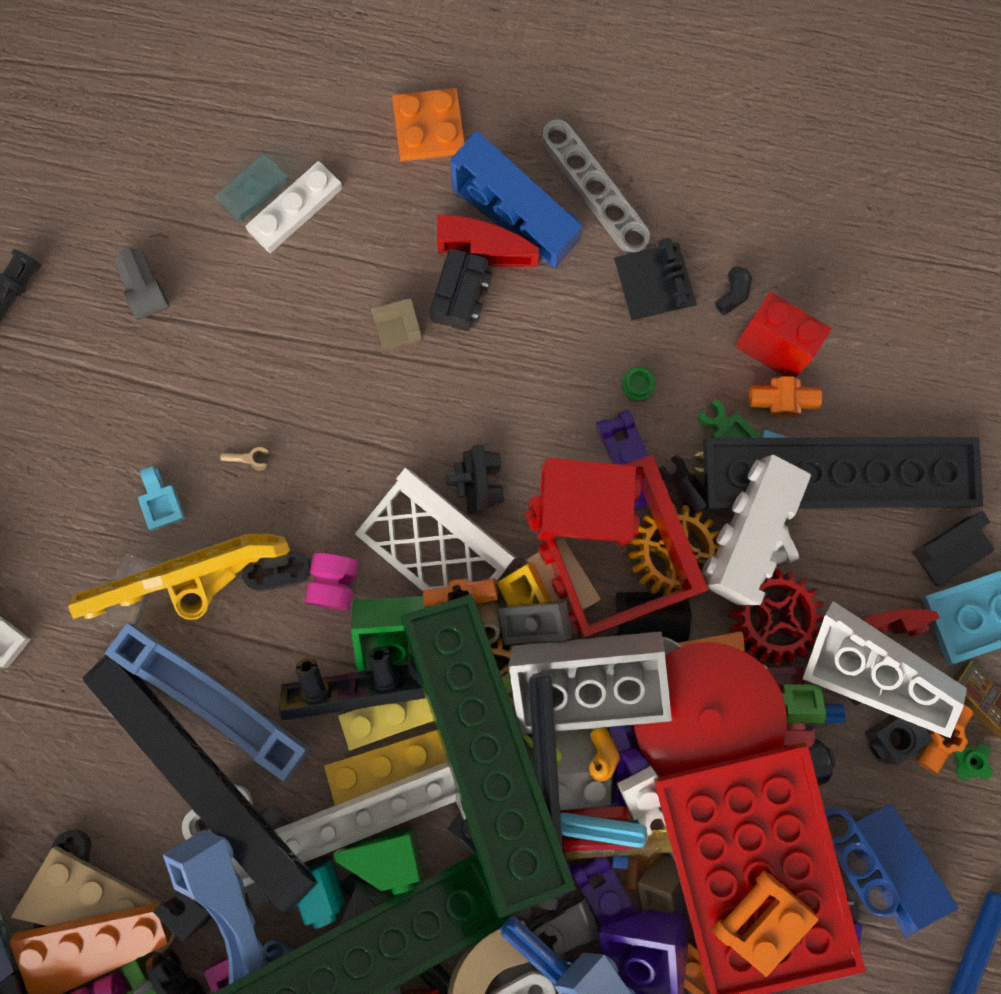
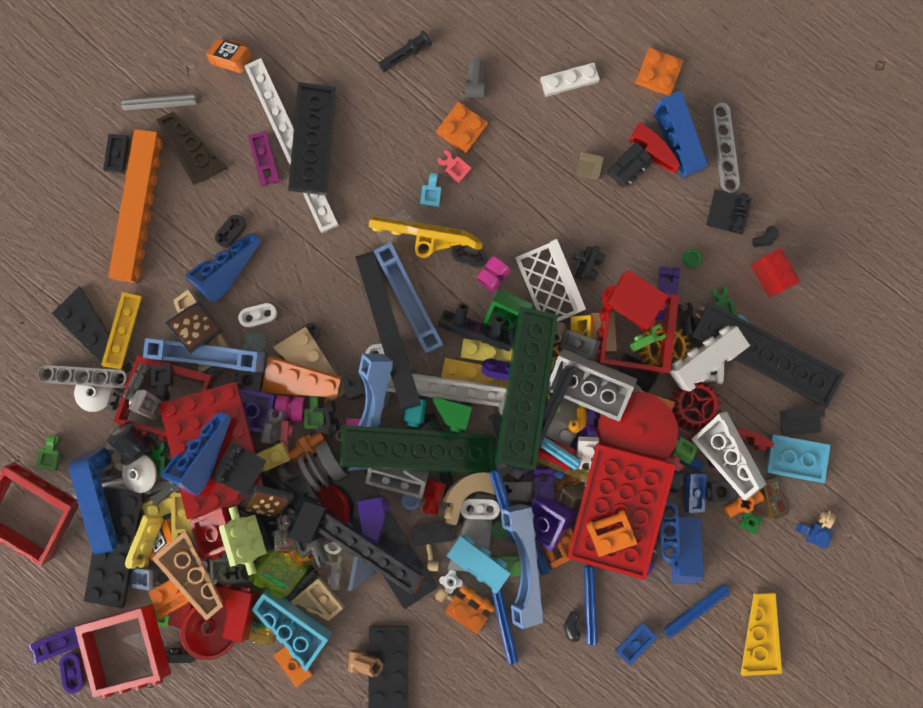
camera: 30 degrees right, 5 degrees up
clear light blue plate [215,153,289,223] -> none
tan hand [221,447,269,471] -> none
orange axle [423,578,498,608] -> none
orange axle [749,376,822,418] -> none
none -> orange plate [436,102,488,154]
none -> coral plate [437,150,472,184]
none -> dark purple plate [481,358,510,381]
none -> bright green plate [630,325,666,352]
none -> blue plate [684,472,707,513]

